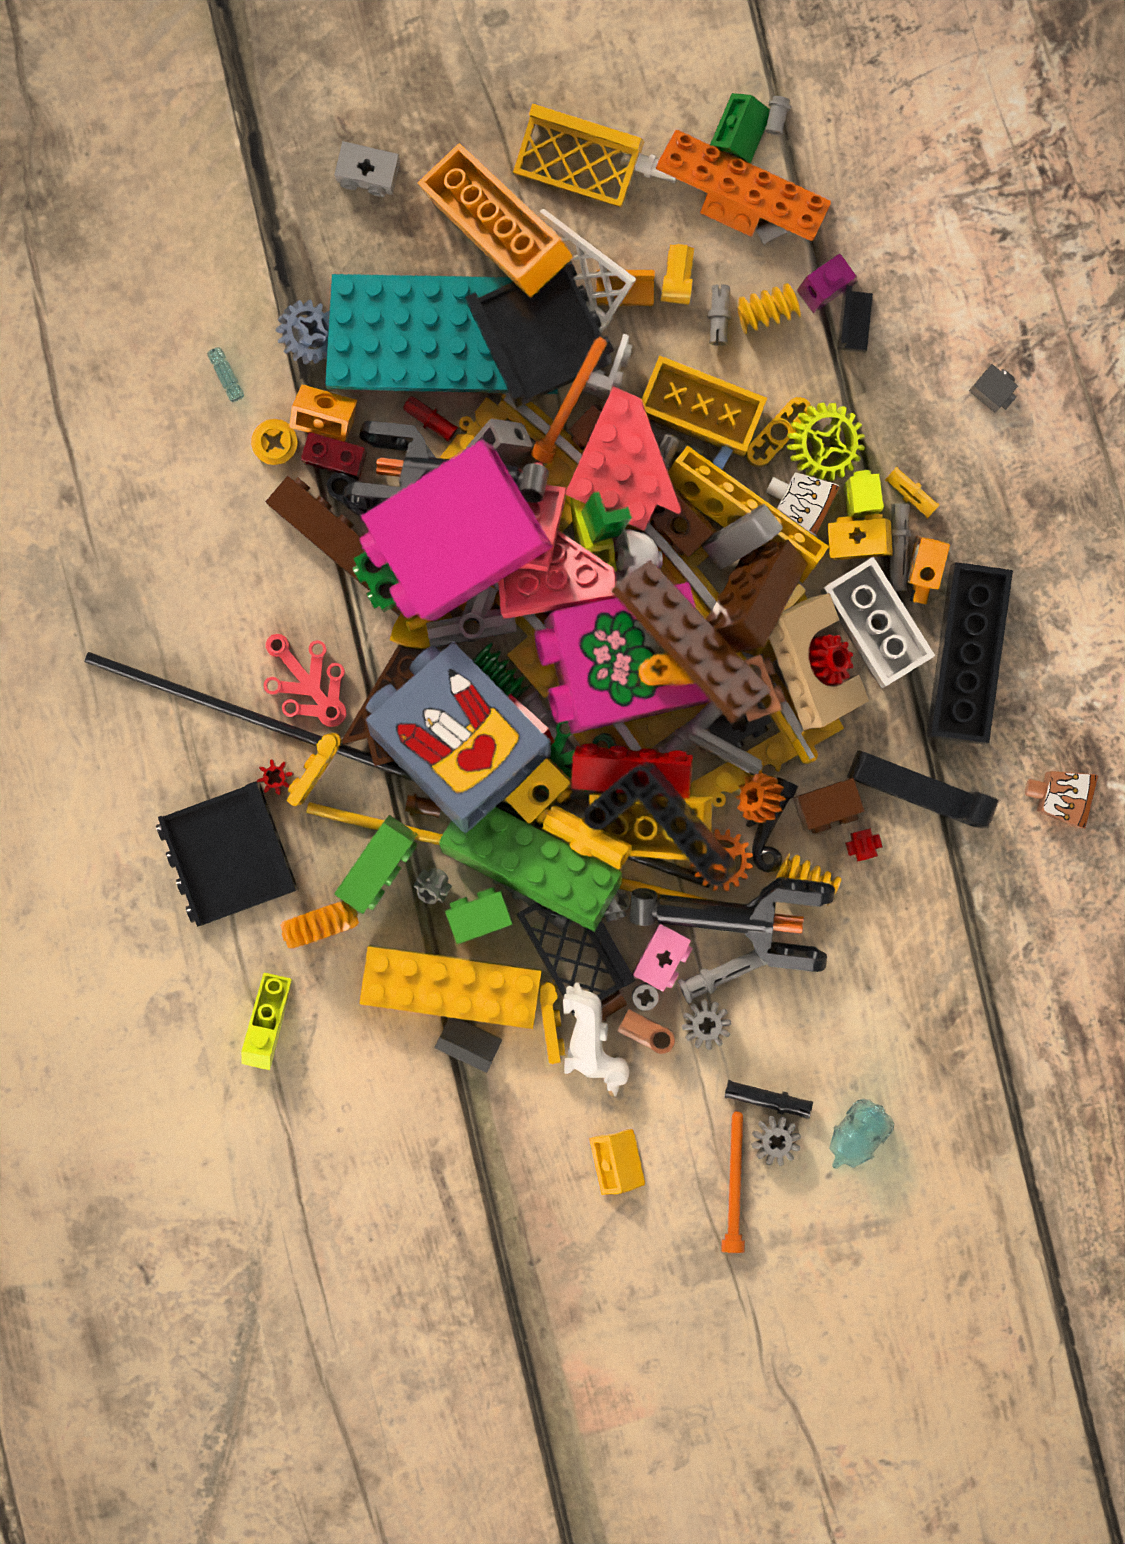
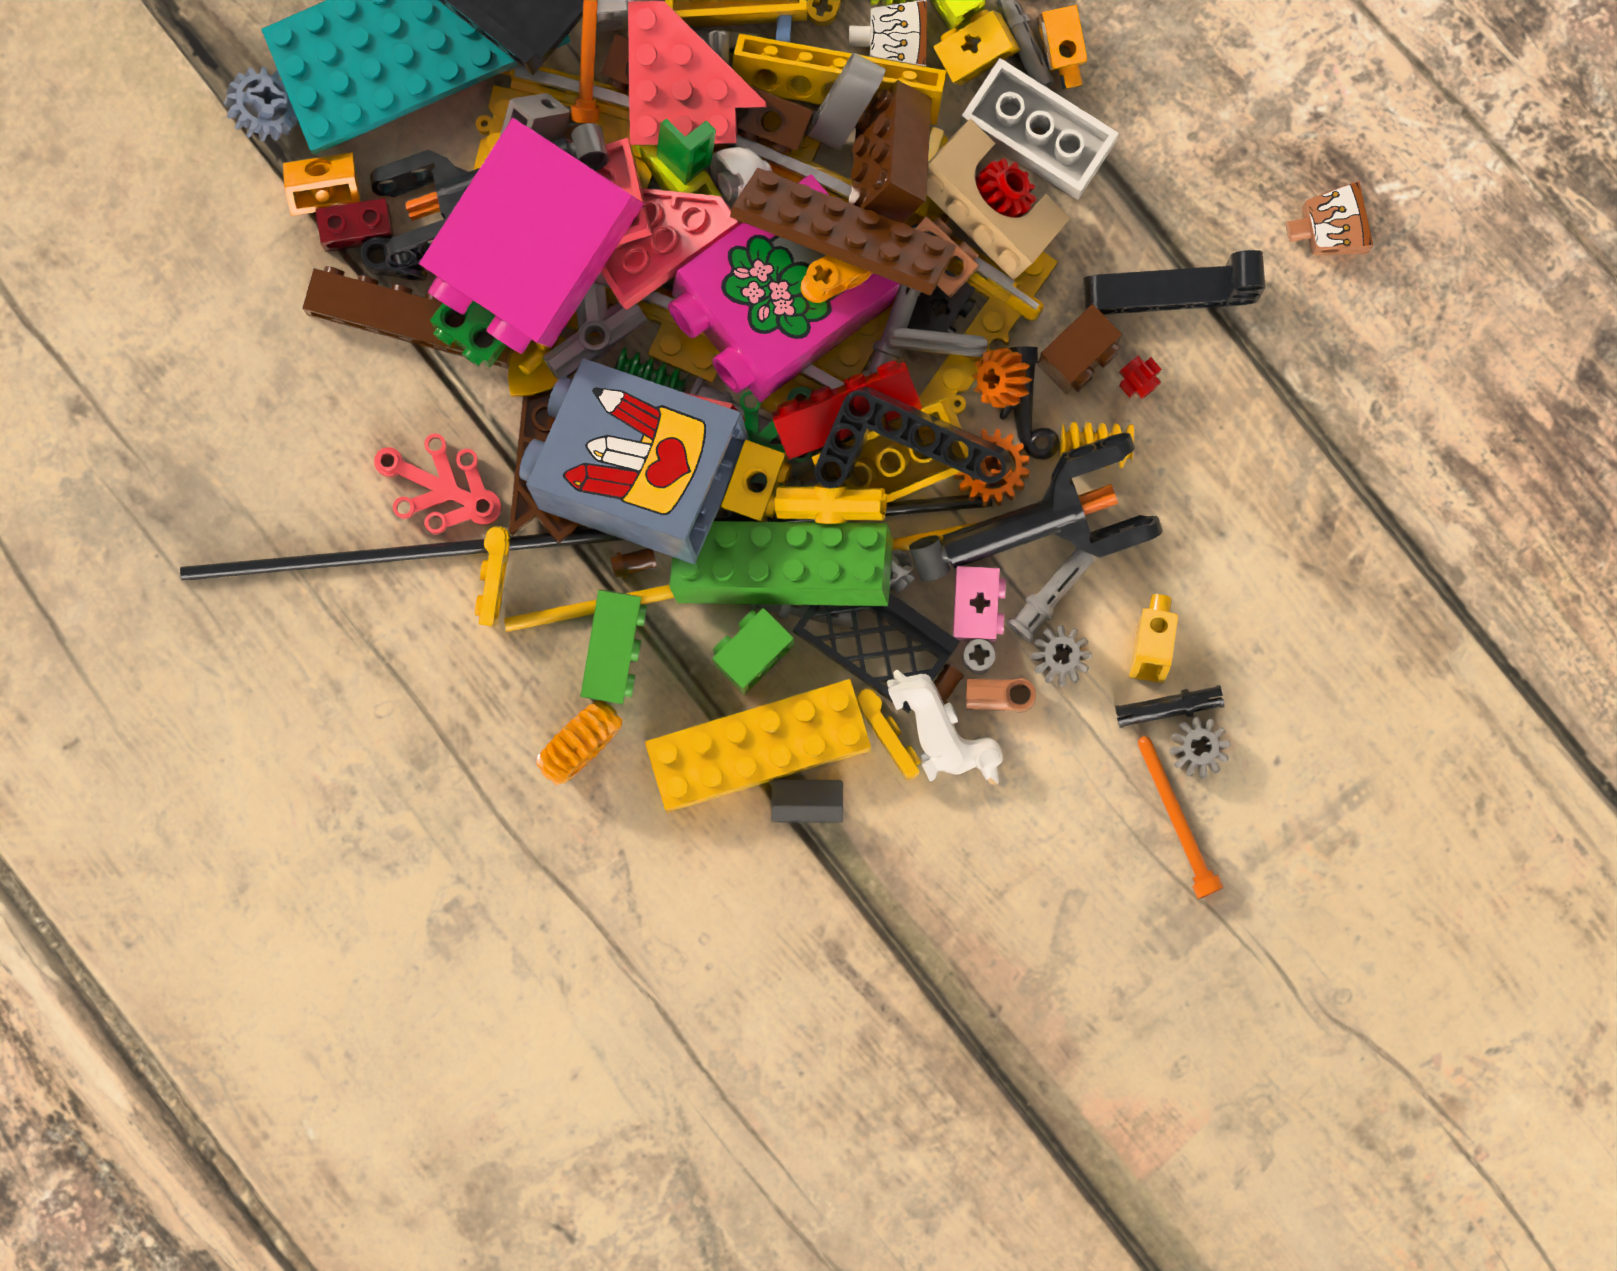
camera: 25 degrees left, 5 degrees down
black panel [156,781,299,927] -> none
clear light blue axle [207,347,244,402] -> none
neon yellow slope [241,972,292,1070] -> none
yellow gear [251,419,298,466] -> none
red gear [257,759,294,795] -> none
red axle [403,396,458,442] -> none
light grey gear [414,868,452,904] -> none
yellow panel [589,1129,645,1195] -> none
clear light blue helmet [829,1099,894,1169] -> none
black brick [926,562,1013,745] -> none
none -> yellow torso [1129,594,1178,684]

